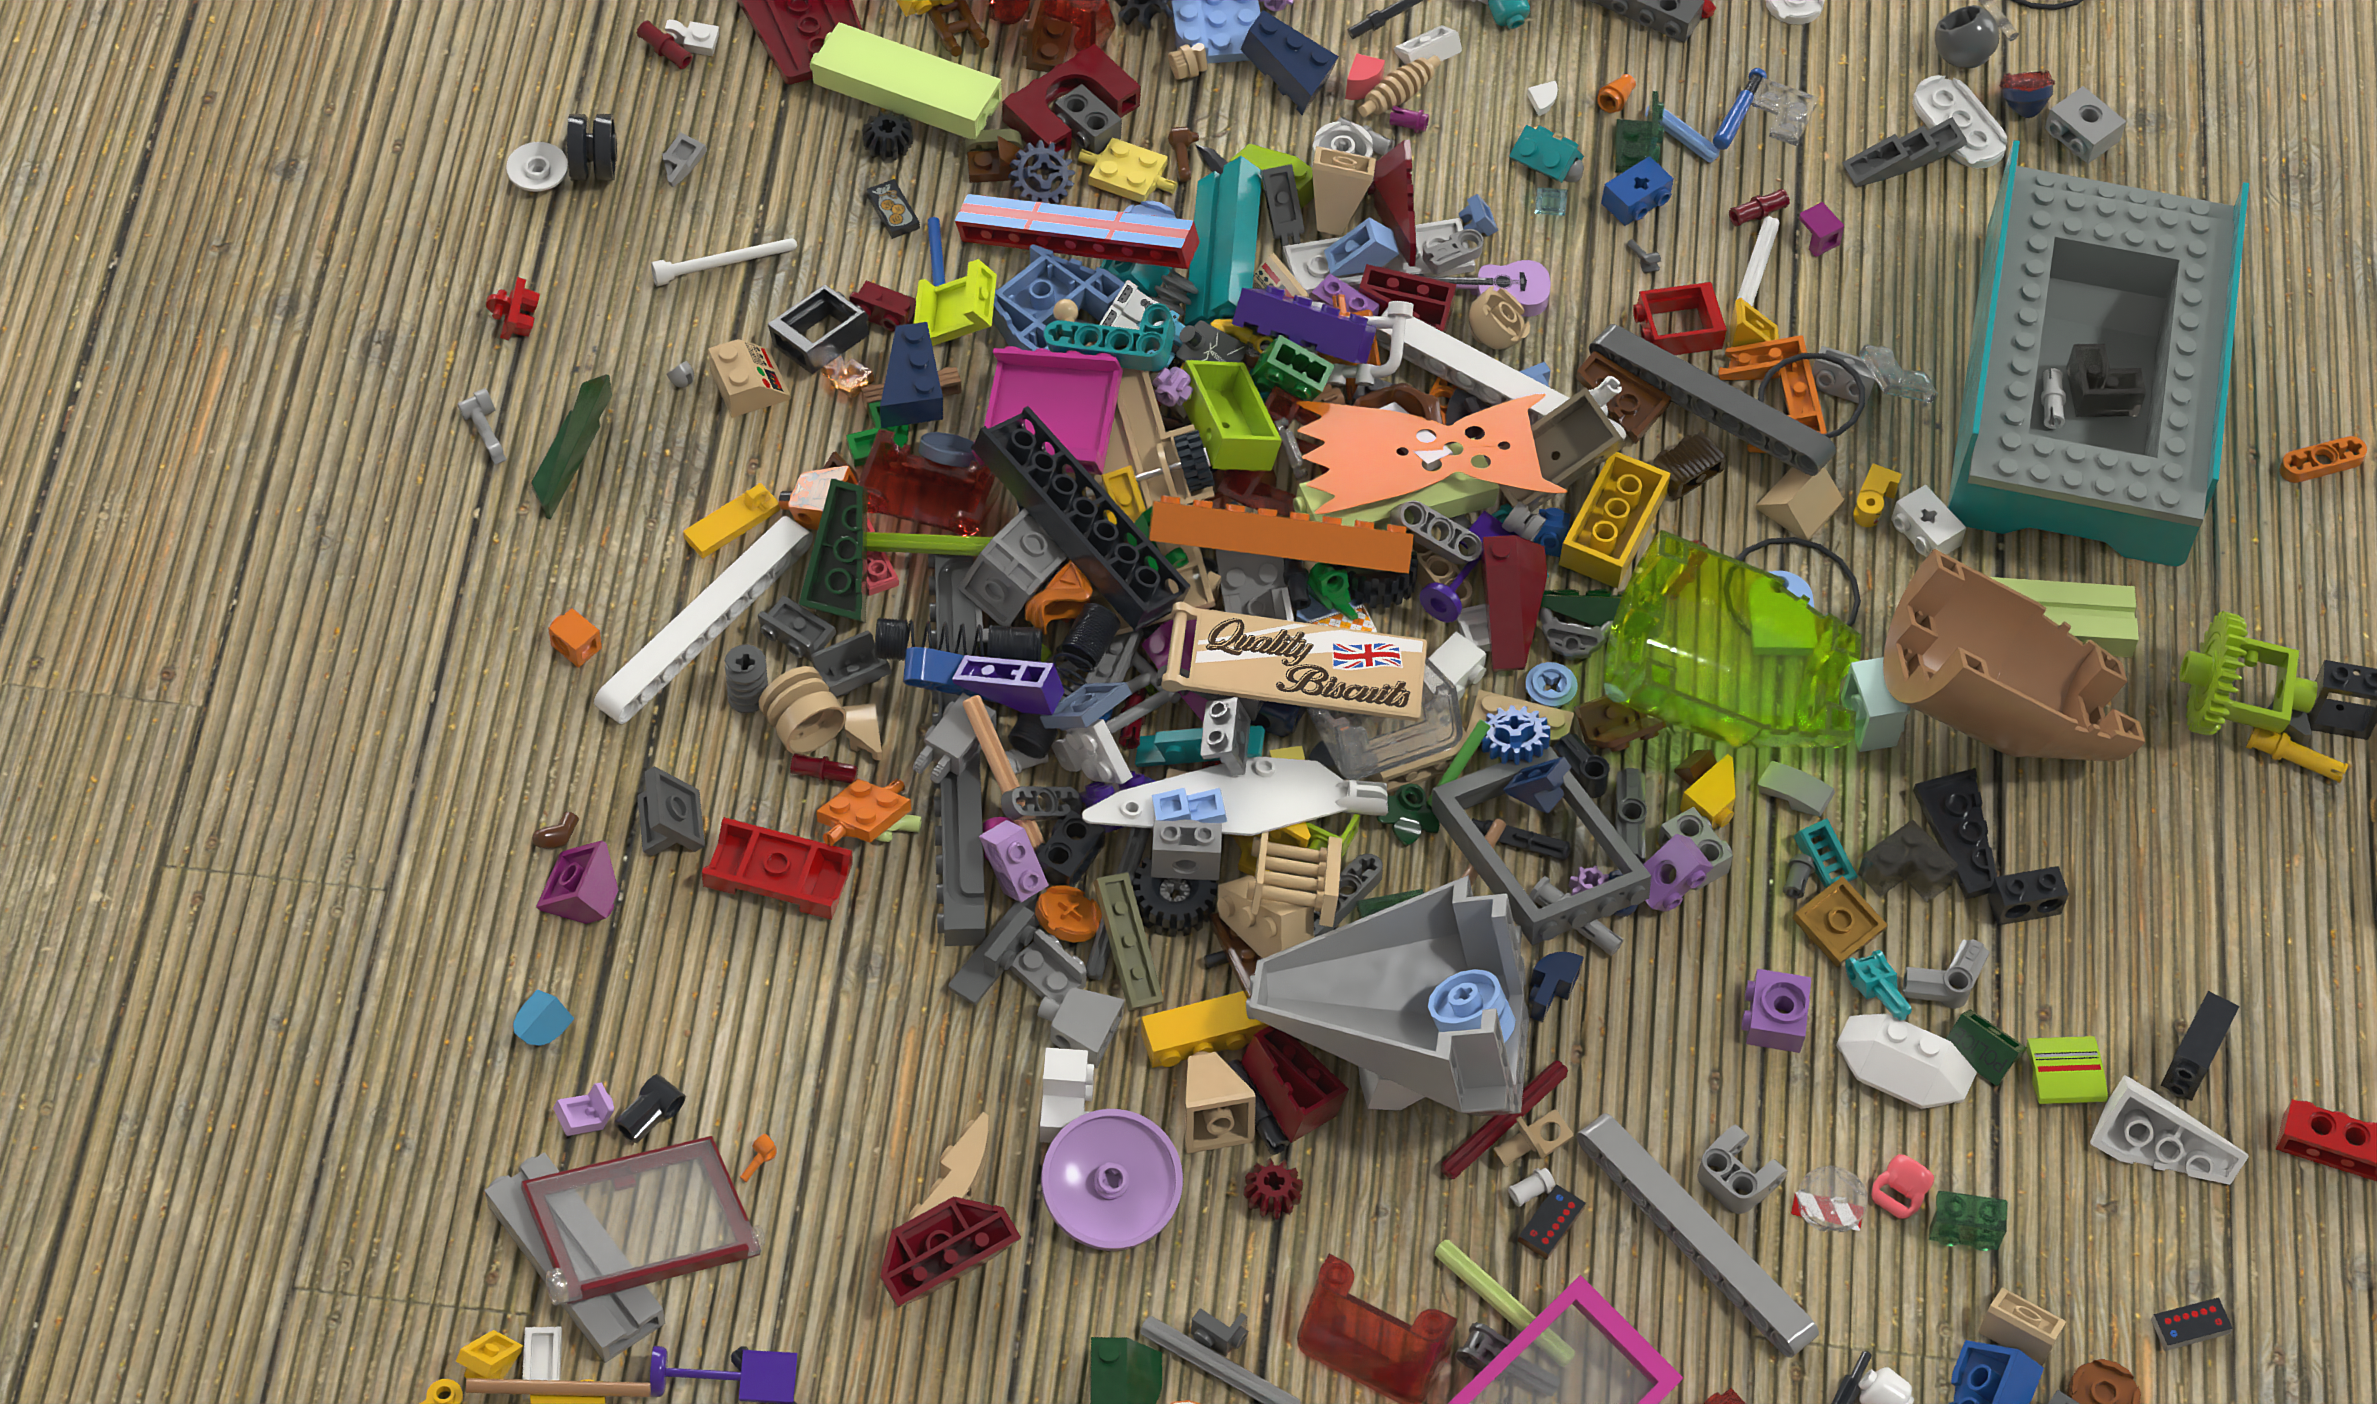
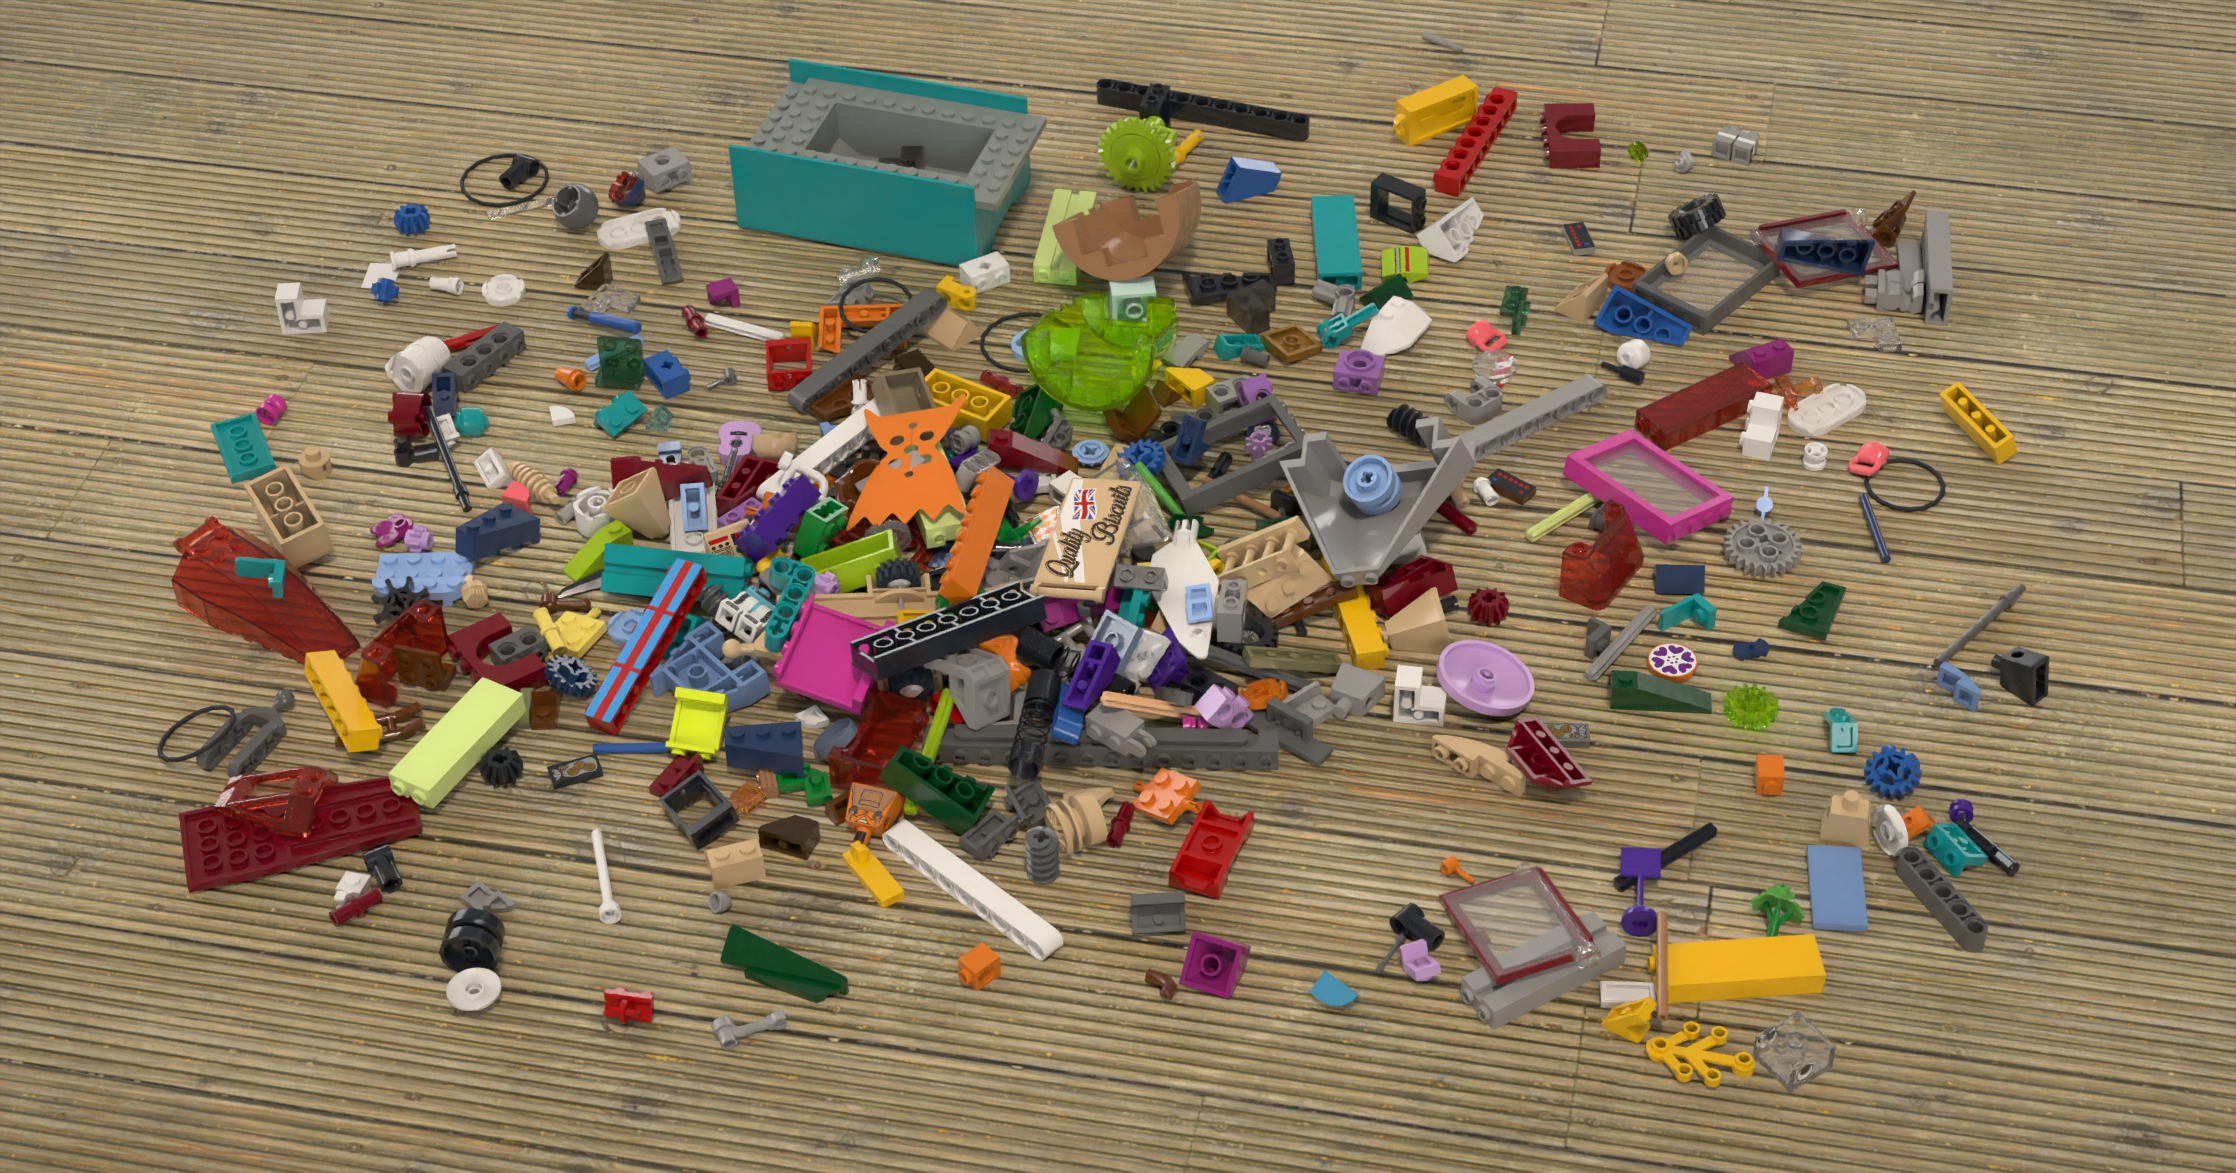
camera: 80 degrees left, 15 degrees down
dark grey hinge [1260,164,1305,250] -> none
none -> black piece [362,844,403,894]
none -> light yellow pin [533,607,567,655]
none -> dark brown slope [574,252,613,292]
none -> dark brown slope [758,815,820,860]
none -> blue slope [1216,156,1282,204]
none -> teal brick [1311,195,1362,290]
none -> dark grey hinge [1375,934,1406,975]
none -> black piece [1386,403,1429,448]
none -> tile [1544,723,1590,748]

